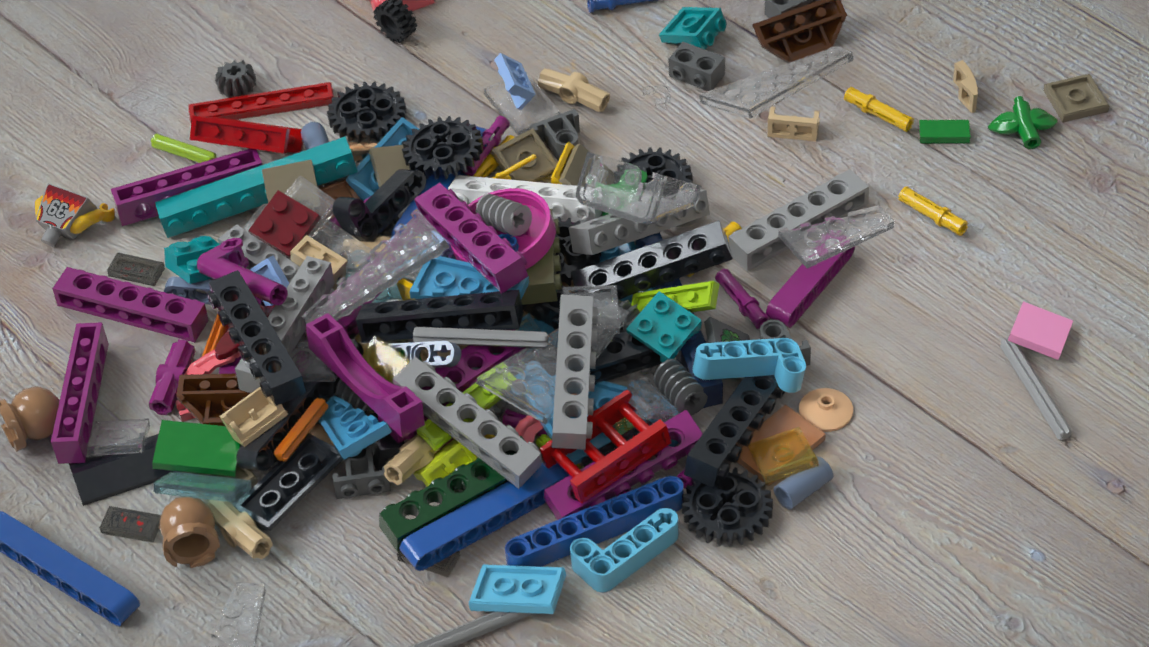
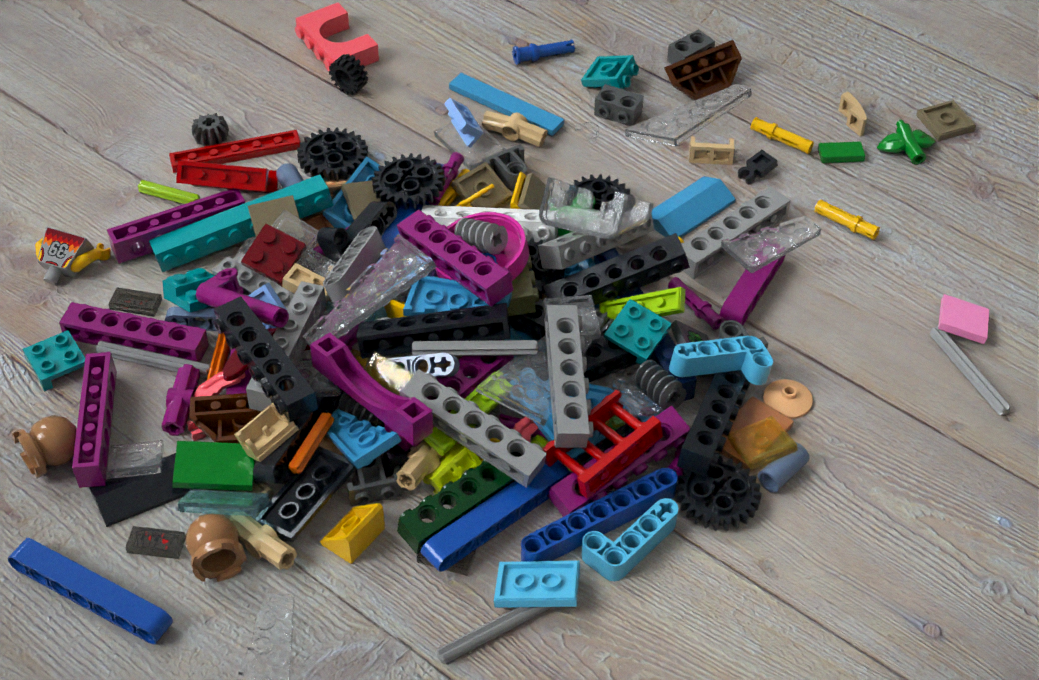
camera: 10 degrees left, 0 degrees up
none -> teal piece [22,330,85,392]
none -> light grey axle [96,341,211,378]
none -> yellow slope [320,503,385,564]
none -> light grey beam [323,226,386,306]
none -> dark azure tile [449,73,564,136]
none -> dark azure slope [651,176,736,237]
none -> black plate [738,150,778,184]

